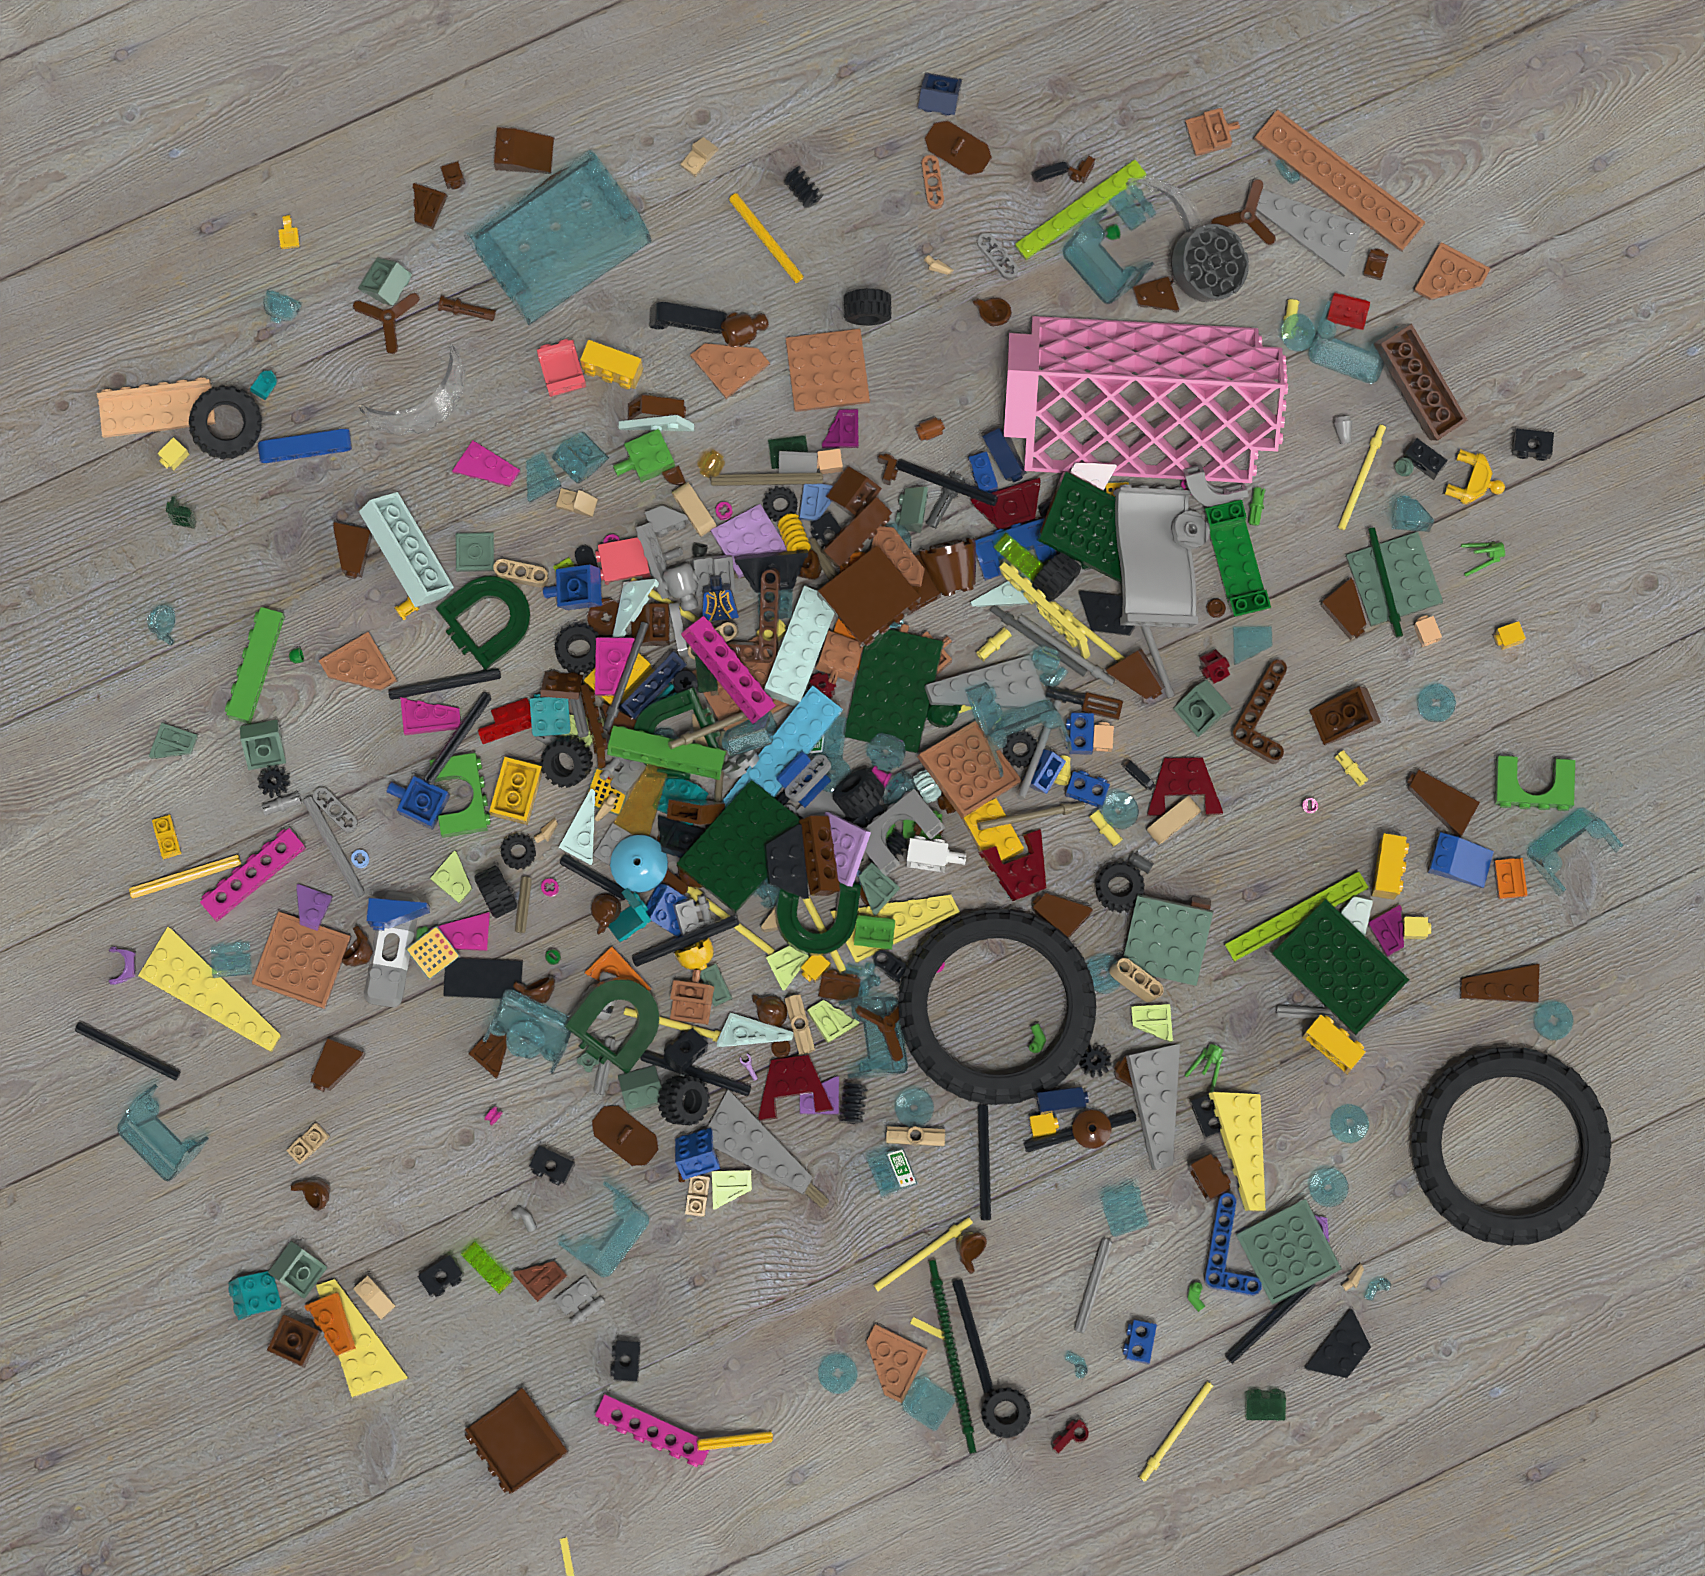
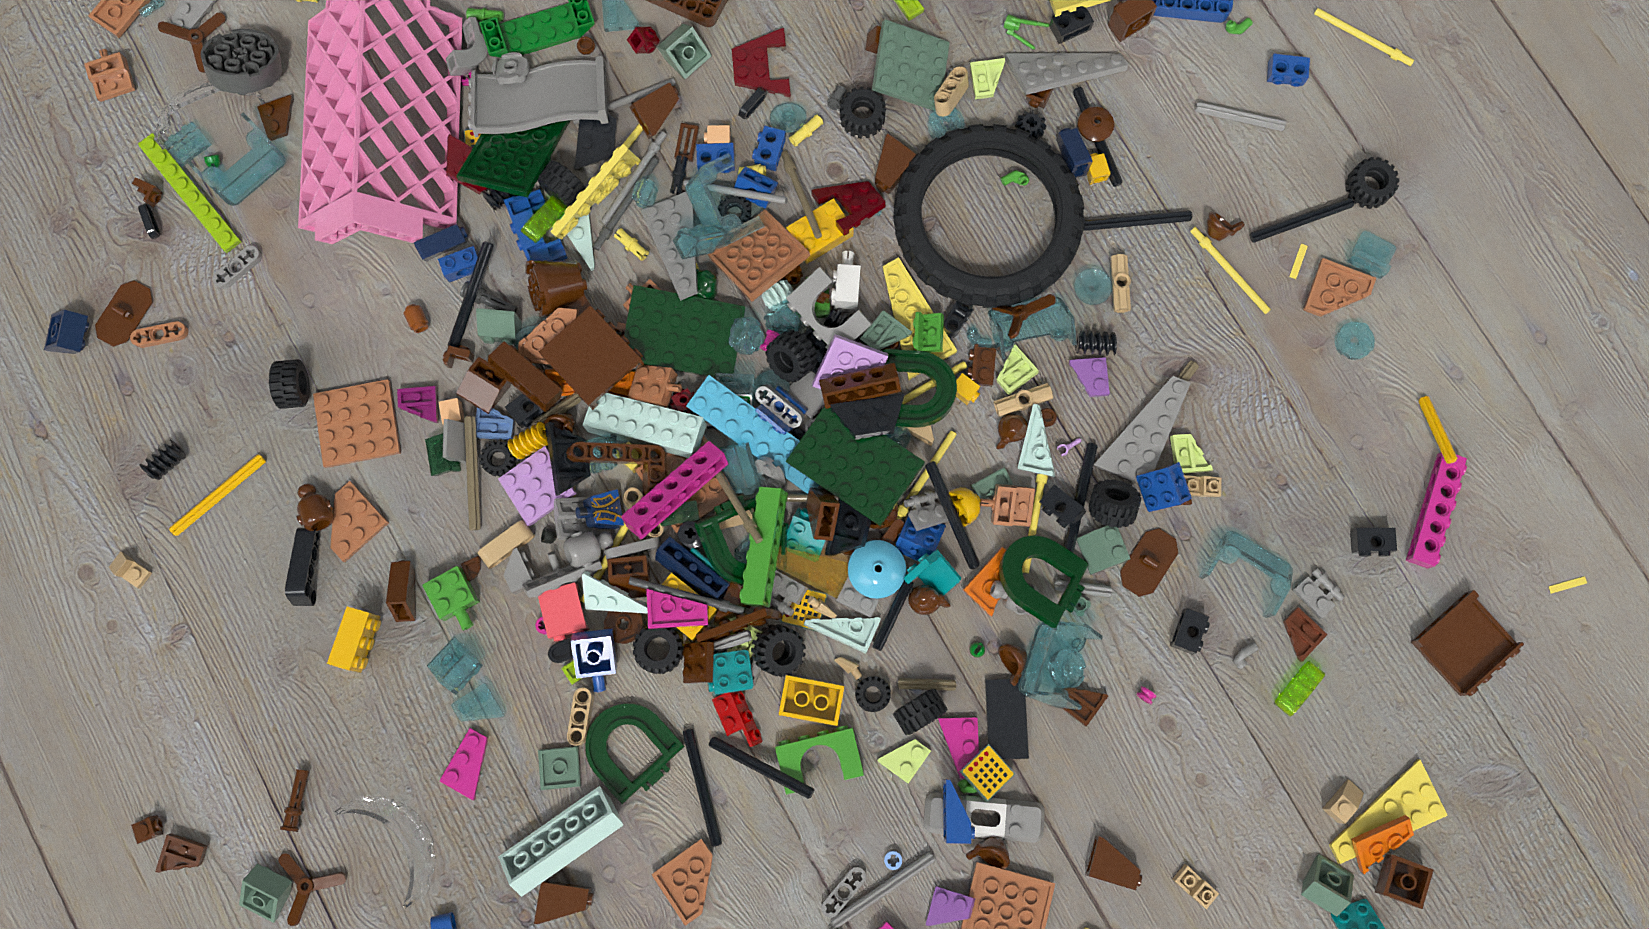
camera: 95 degrees left, 0 degrees up
reddish brown hat [290,1179,330,1211] -> none
blue brick [386,776,450,830] -> none
yellow bush [394,596,419,621] -> none
dark pink wing [400,697,461,735] -> none
black brick [417,1255,464,1298] -> none
clear light blue slope [464,150,652,325] -> none
reddish brown slope [494,127,554,174] -> none
coral panel [537,339,586,397] -> none
dark pink bush [541,878,559,897] -> none
tan slope [556,488,598,518] -> none
light aqua wing [619,415,694,432] -> none
clear yellow head [697,449,725,478] -> none
dark pink bush [716,502,733,520] -> none
dark red wing [758,1055,834,1121] -> none
yellowish green wing [766,946,809,991] -> none
clear light blue arm [846,963,876,977] -> none
clear light blue slope [867,1148,918,1199] -> none
tan bar [924,255,954,275] -> none
dark green hose [928,1260,977,1454] -> none
dark red wing [971,478,1041,530] -> none
reddish brown hat [973,298,1012,326] -> none
clear light blue arm [1040,667,1068,686] -> none
dark red plate [1052,1419,1089,1454] -> none
clear light blue arm [1065,1351,1088,1379] -> none
clear light blue bracket [1101,1185,1149,1237] -> none
tan beam [1147,796,1201,845] -> none

